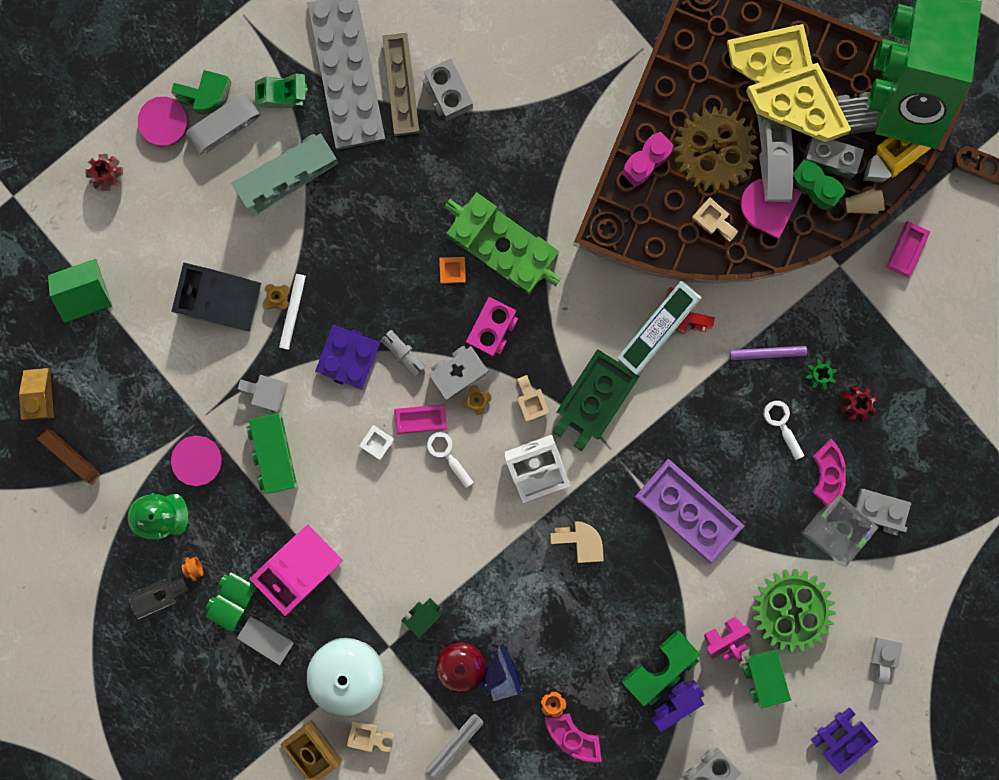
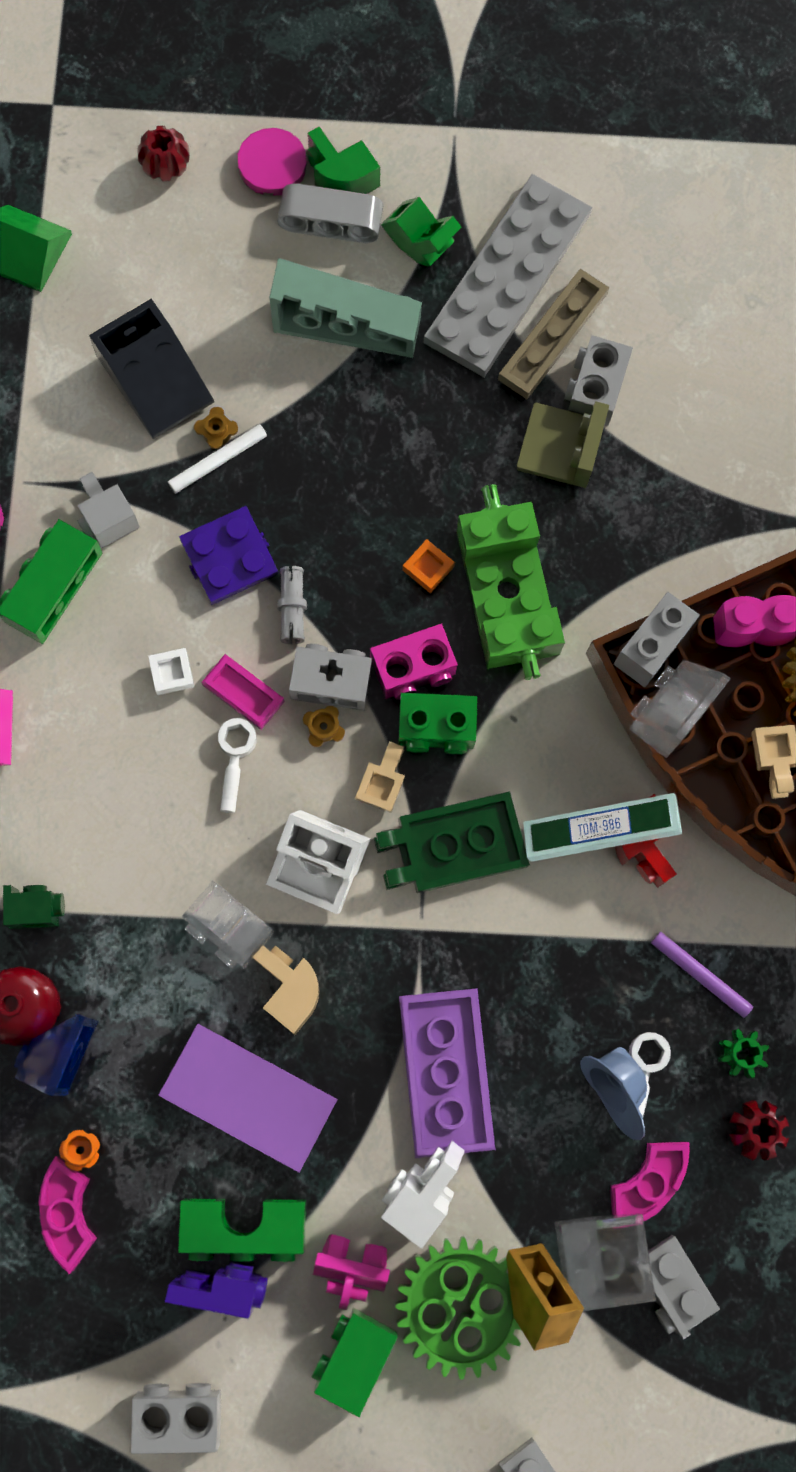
camera: 35 degrees right, 10 degrees down
none -> medium lavender tile [158,1024,338,1173]
none -> clear brick [182,880,274,969]
none -> white brick [381,1141,465,1249]
none -> green brick [398,693,477,754]
none -> pearl gold slope [506,1243,584,1351]
none -> olive bracket [516,401,609,488]
none -> sand blue piece [580,1047,647,1141]
none -> light grey brick [614,592,700,687]
none -> clear slope [629,660,731,758]

